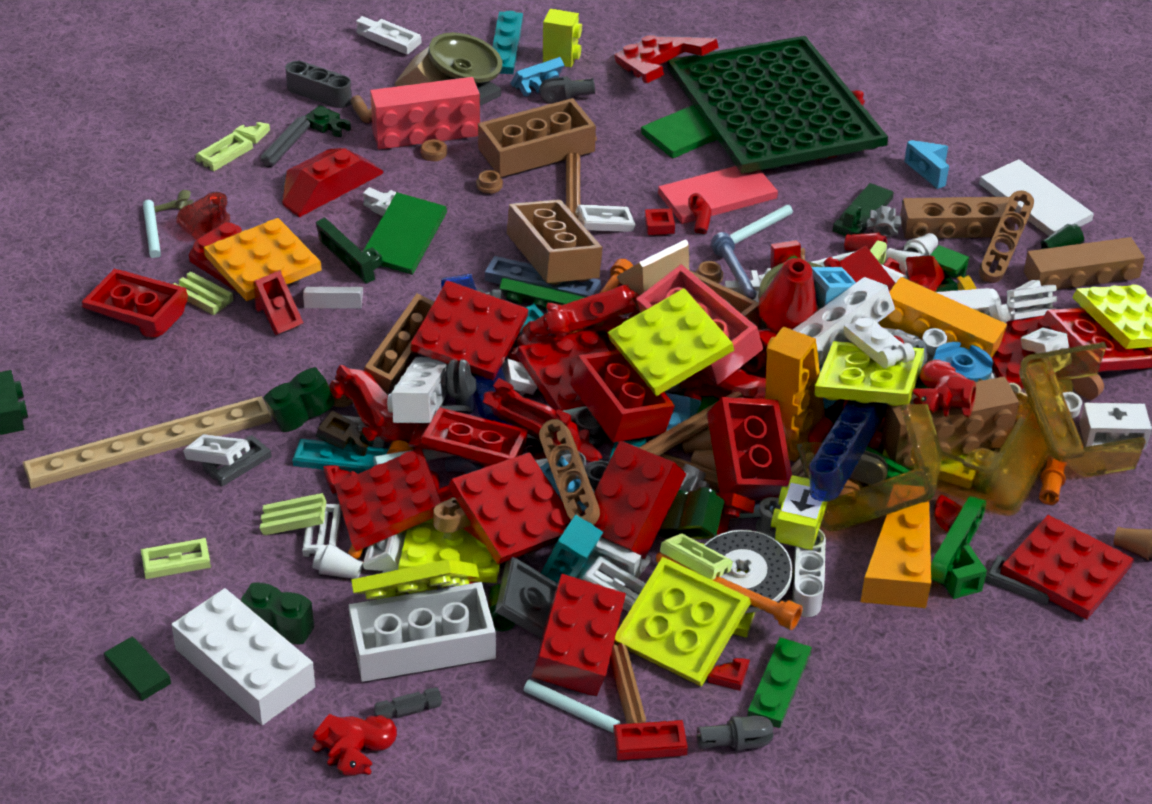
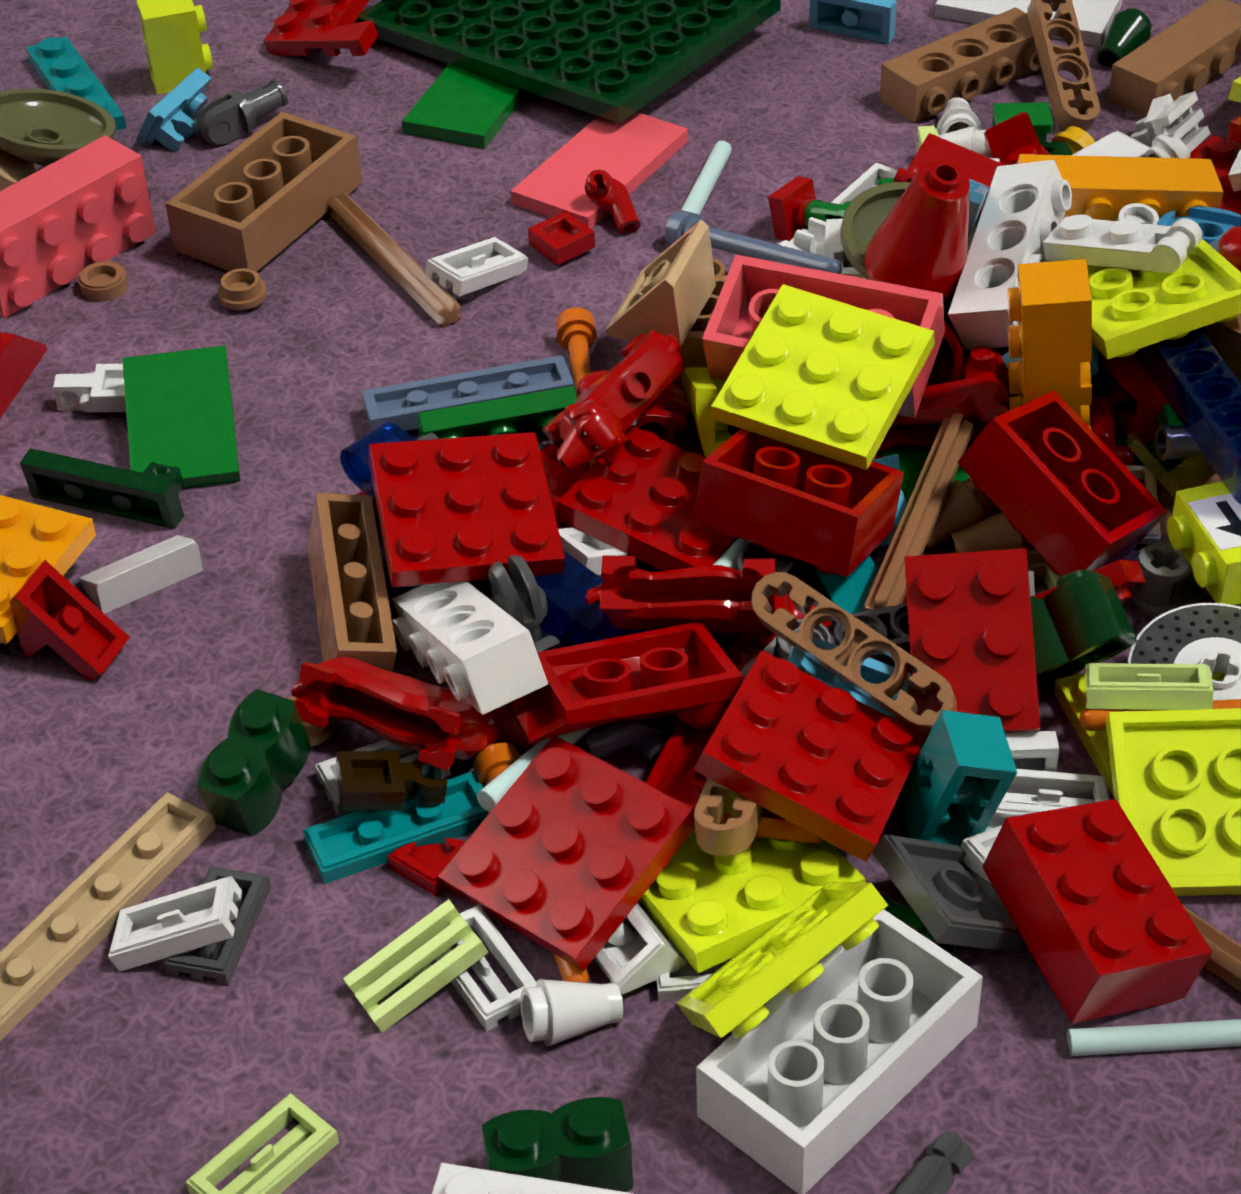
camera: 30 degrees left, 0 degrees up
medium nougat brick [507,199,603,285] -> none
dark green hinge [832,183,894,236] -> none
red cone [844,232,887,252] -> none
light grey gear [867,205,901,239] -> none

